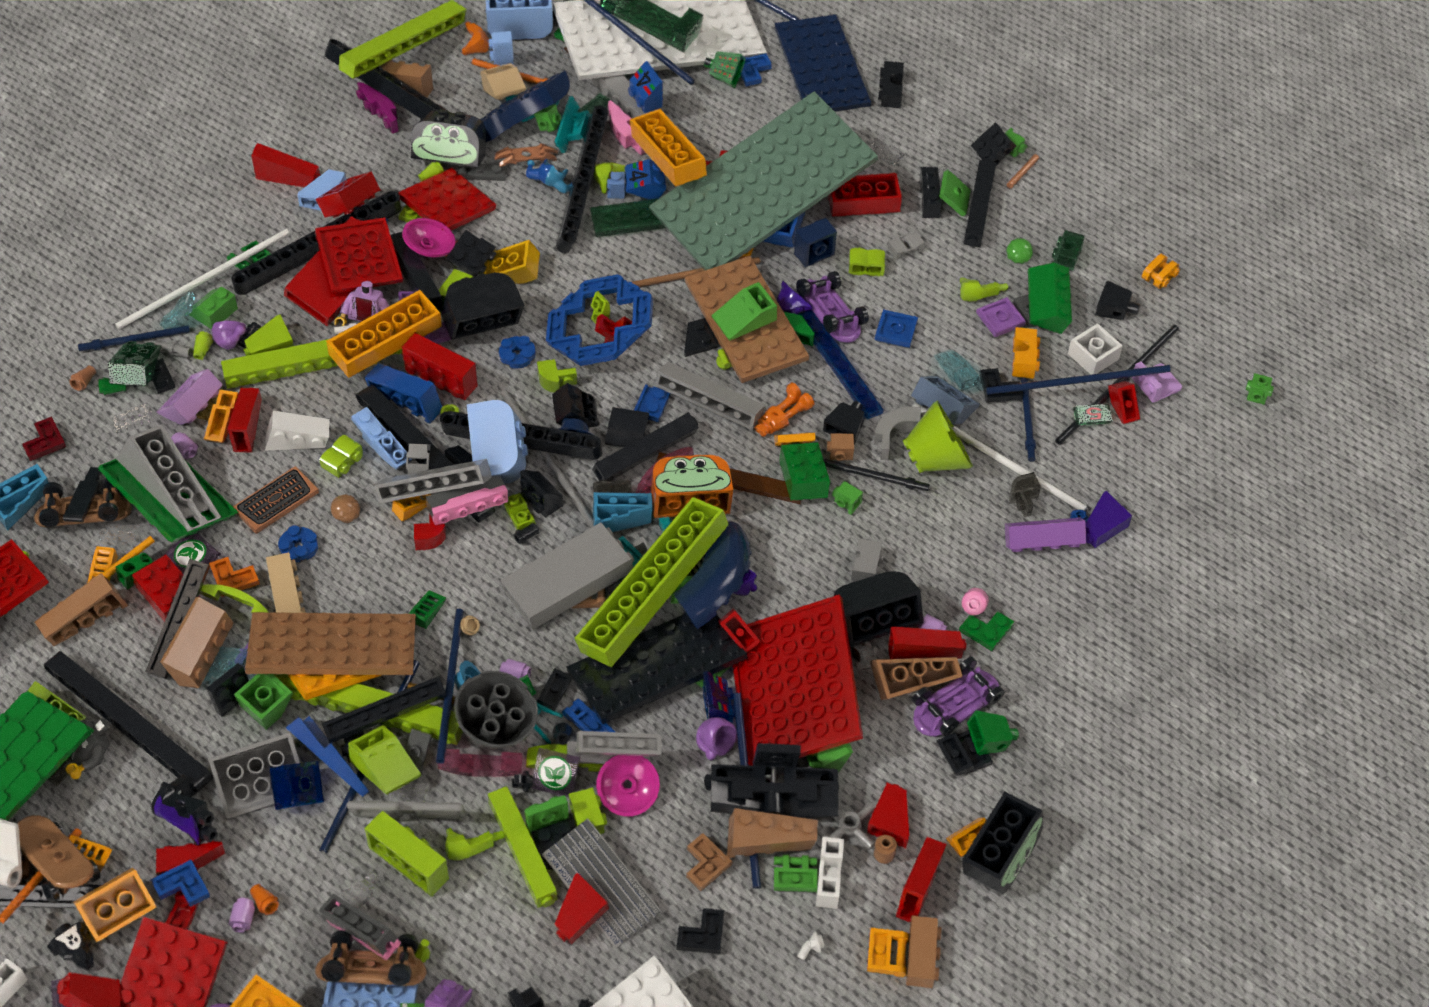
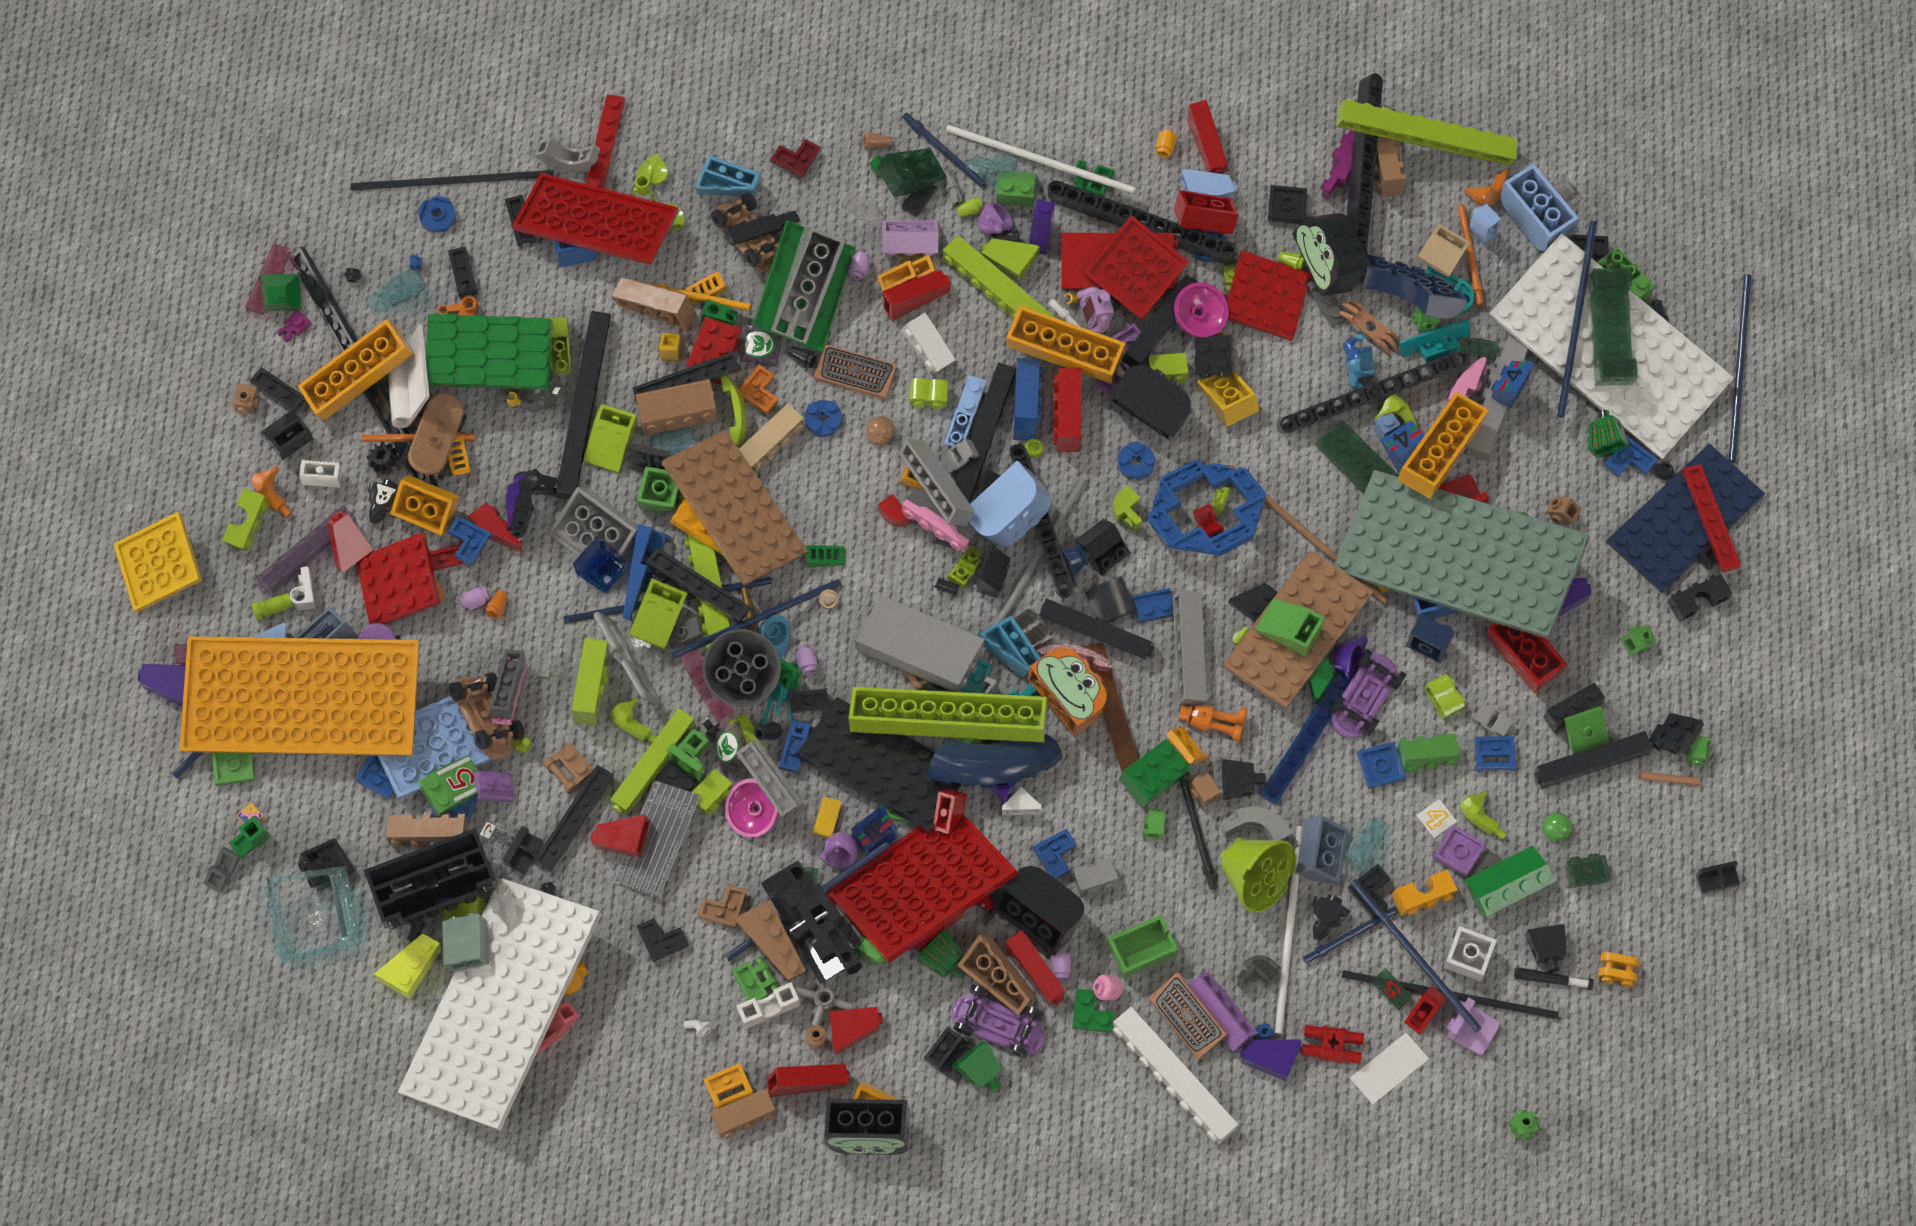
camera: 60 degrees right, 15 degrees up
none -> black gear [366,442,400,475]
none -> black plate [534,765,614,872]
none -> medium nougat plate [543,742,594,793]
none -> lime slope [583,404,638,473]
none -> yellow slope [659,333,681,361]
none -> bright green brick [679,729,709,758]
none -> black cone [788,346,817,368]
none -> yellow tile [813,796,842,838]
none -> green torso [918,930,965,978]
none -> white slope [1002,787,1041,816]
none -> dark purple slope [1029,199,1055,255]
none -> blue plate [1033,828,1076,879]
none -> bright green piece [1107,914,1178,979]
none -> white brick [1112,1007,1238,1144]
none -> tile [1149,972,1228,1060]
none -> light orange brick [1155,129,1177,158]
none -> black plate [1267,185,1307,224]
none -> red pin [1301,1024,1365,1064]
none -> black rock [1311,894,1351,942]
none -> white sticker [1350,1033,1429,1104]
none -> bright green wedge [1397,733,1461,773]
none -> white sticker [1416,799,1457,838]
none -> blue plate [1474,736,1516,772]
none -> black piece [1514,967,1594,990]
none -> medium nougat brick [1546,496,1581,525]
none -> bright green brick [1621,624,1656,655]
none -> black plate [1654,462,1674,480]
none -> red plate [1682,464,1741,573]
none -> black panel [1696,861,1740,894]
none -> black plate [1697,544,1718,570]

